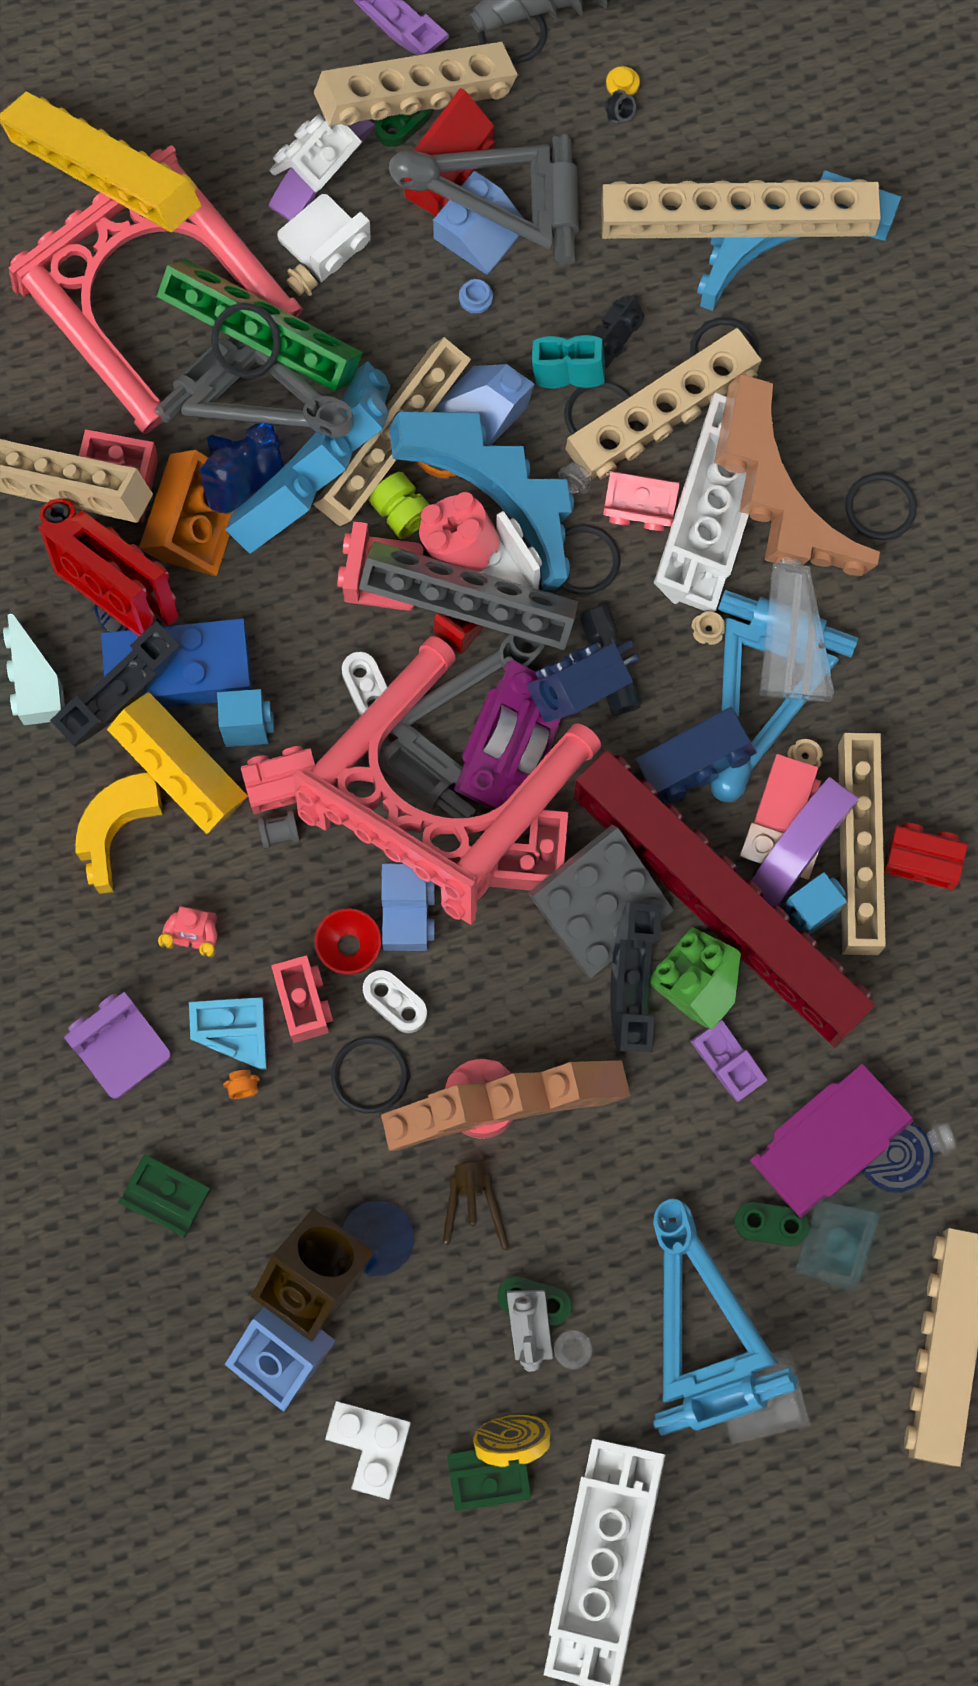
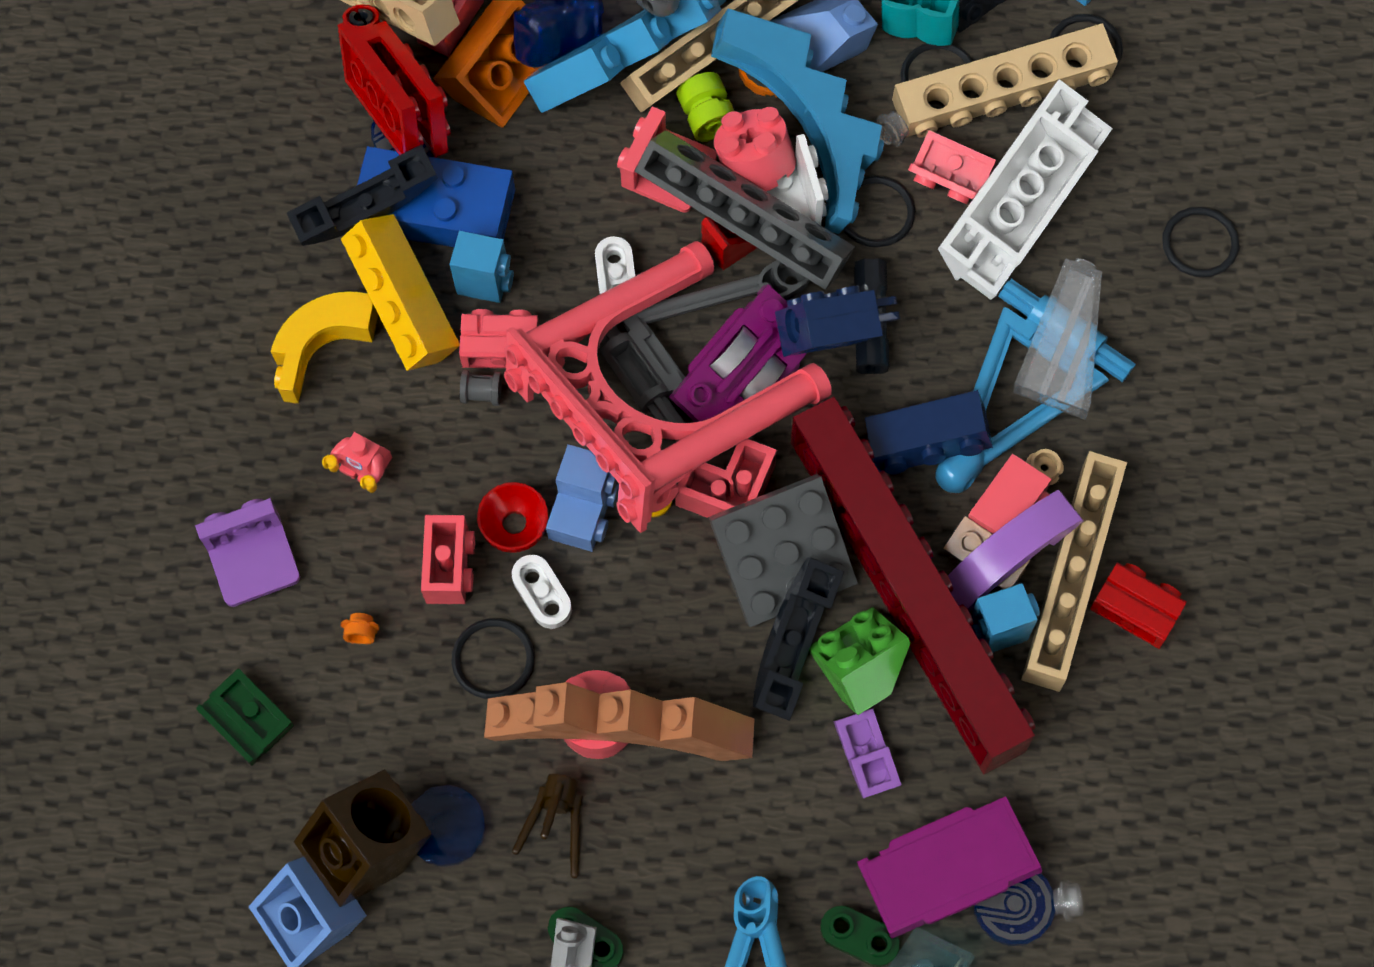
camera: 20 degrees right, 5 degrees down
light aqua slope [3,614,65,725] -> none
medium azure wing [189,997,267,1070] -> none
tan plate [691,611,725,645] -> none
nougat arch [714,374,880,576] -> none

